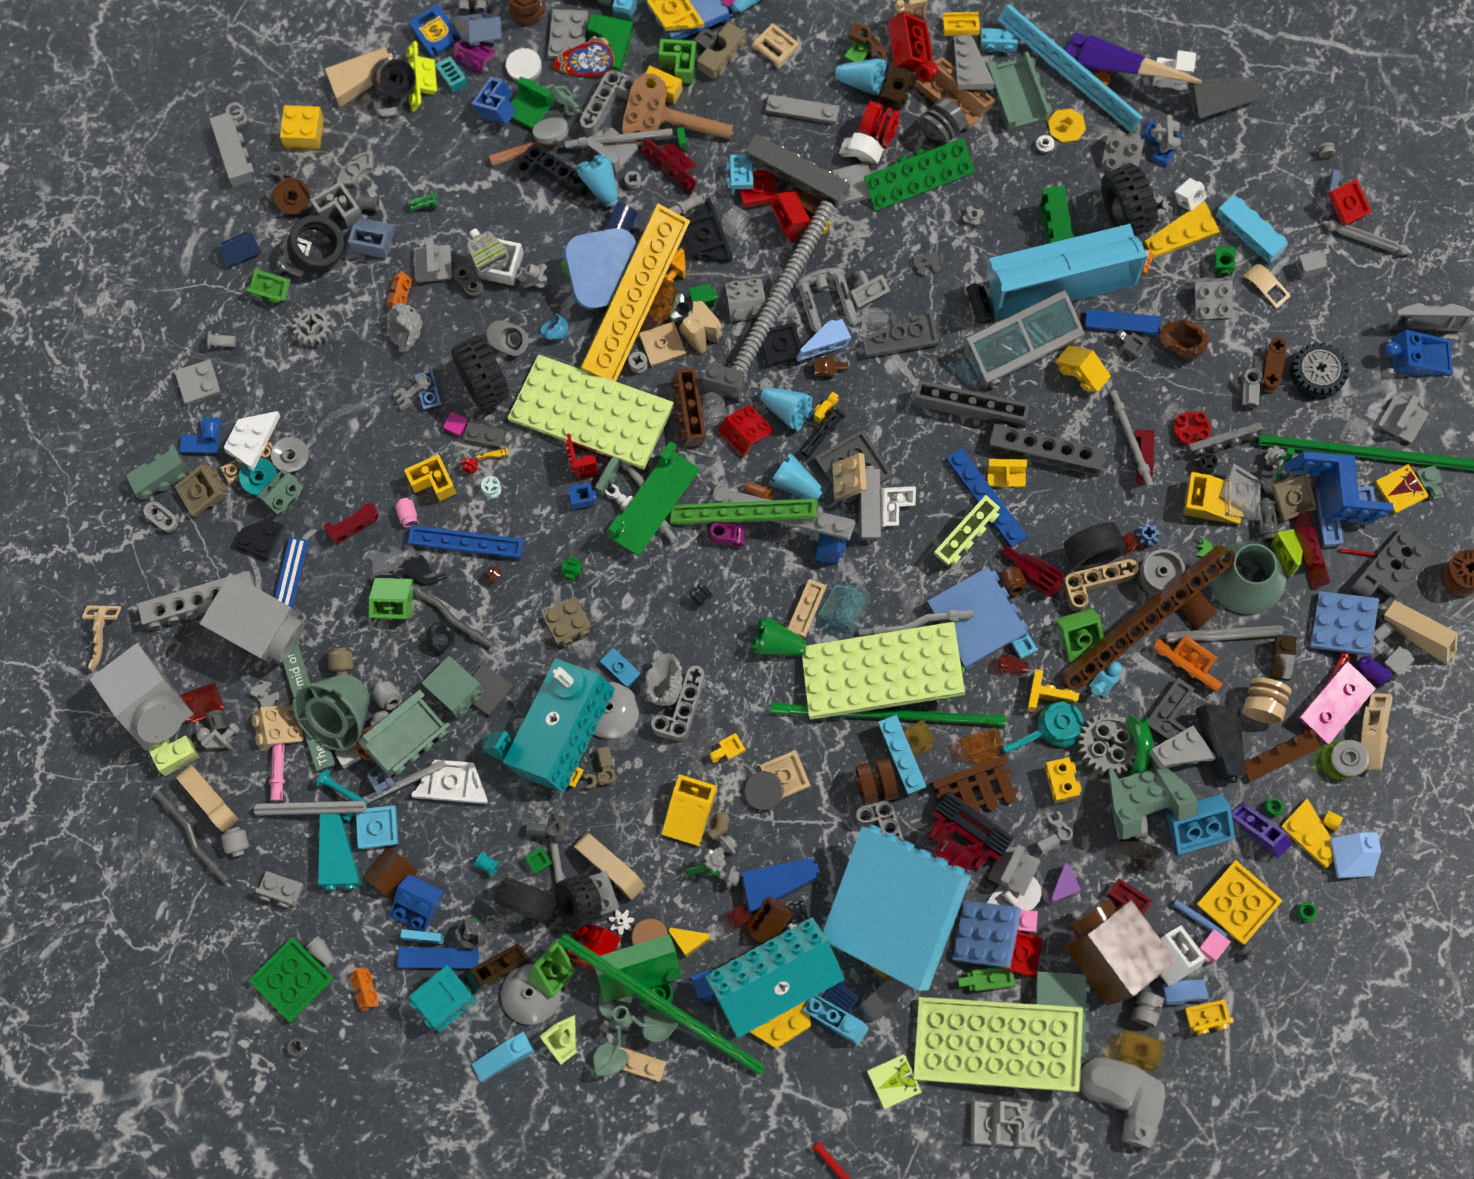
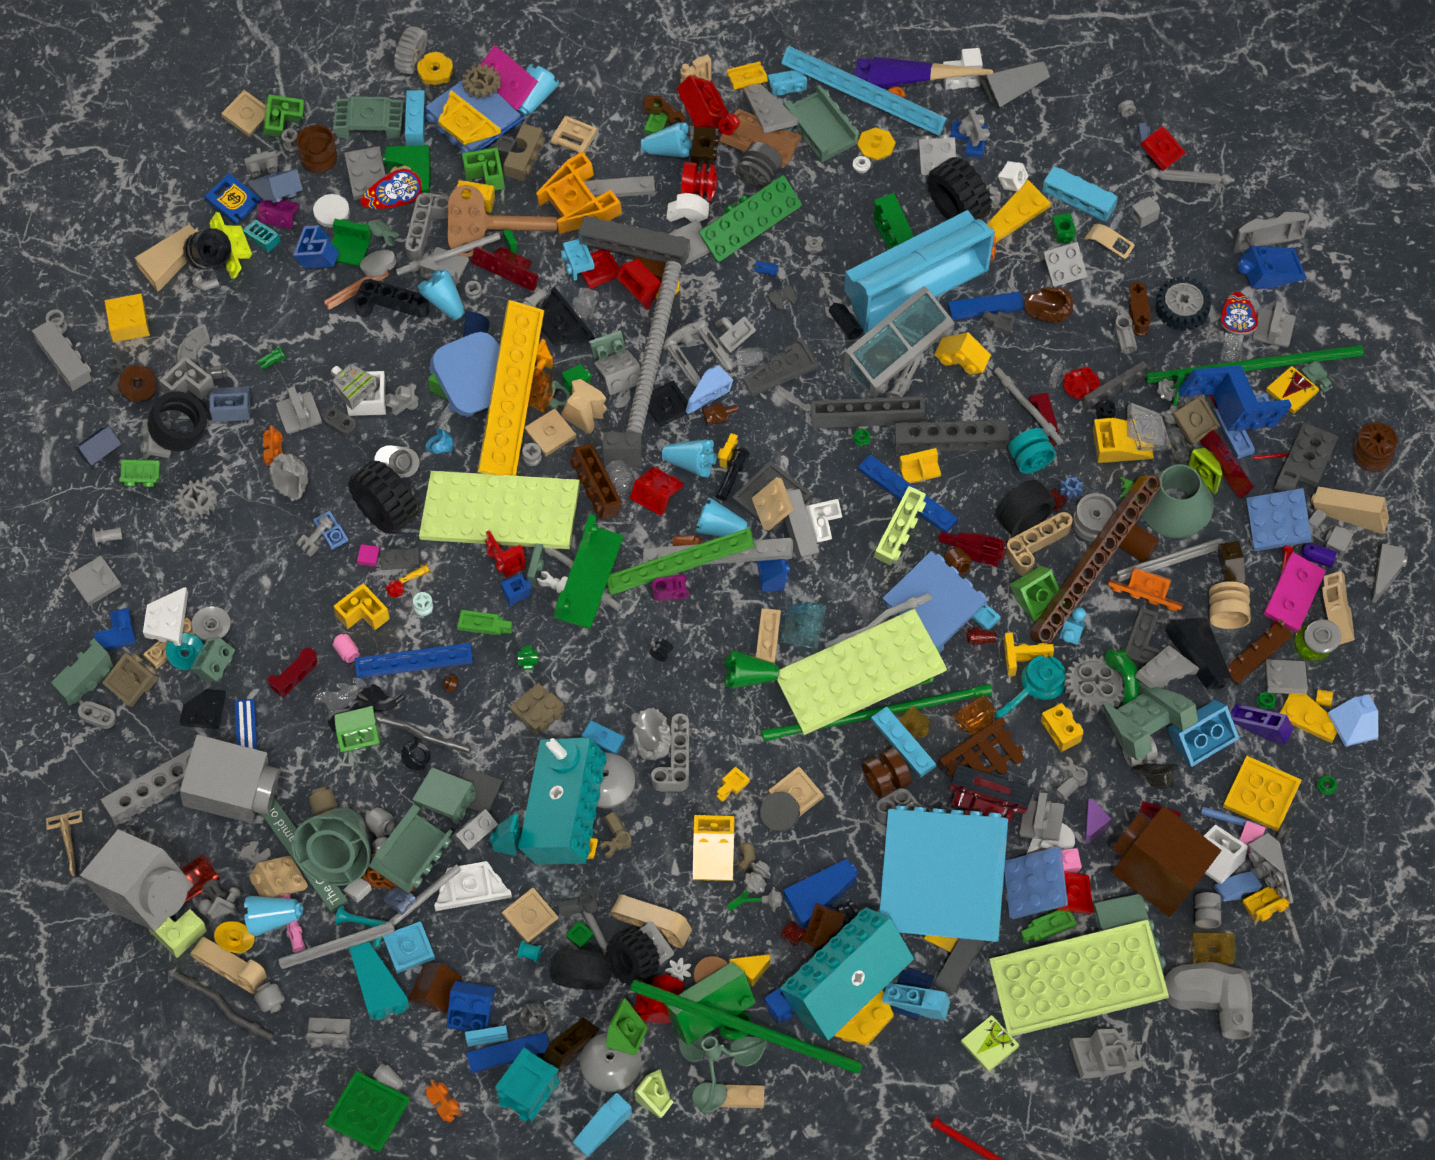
camera: 20 degrees left, 10 degrees down
none -> yellow dish [214,921,255,953]
none -> medium azure cone [244,896,303,936]
none -> light grey brick [451,809,498,851]
none -> bright green hinge [457,610,513,635]
none -> tan plate [502,888,559,944]
none -> light orange wedge [536,151,622,234]
none -> sand green hips [589,330,625,360]
none -> blue pin [754,260,779,277]
none -> green plate [852,429,871,446]
none -> light grey pin [887,354,923,398]
none -> teal wheel [1008,428,1057,474]
none -> shield [1221,291,1258,335]
none -> light grey slope [1249,833,1293,903]
none -> light grey plate [1265,659,1308,694]
none -> light grey slope [1372,544,1408,603]

